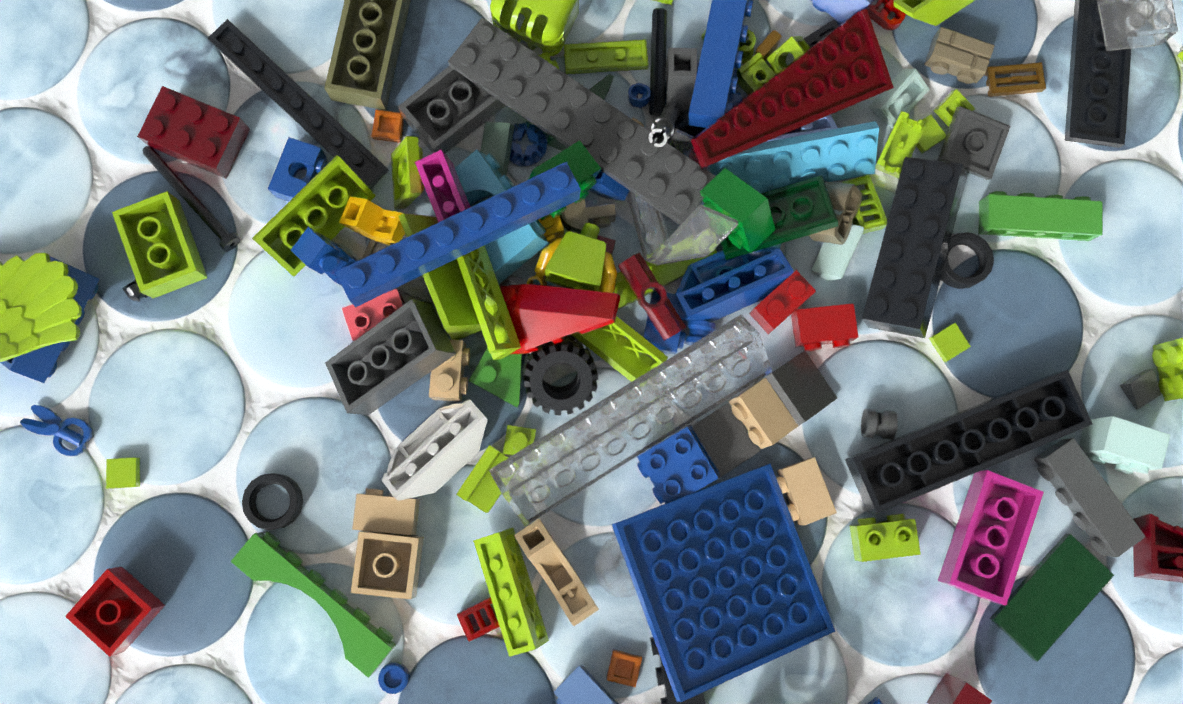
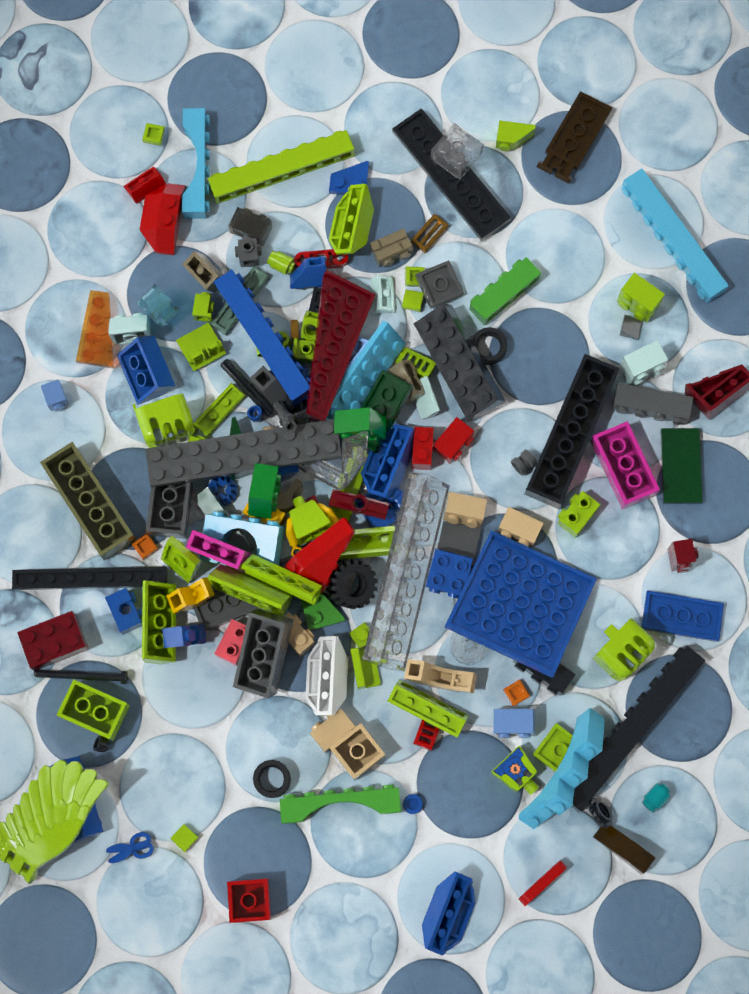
camera: 35 degrees left, 5 degrees down
blue brick [335,162,581,307] -> none
dark grey tile [766,351,837,425] -> none
lime hinge [875,111,925,179] -> none
lime tile [929,323,971,363] -> none

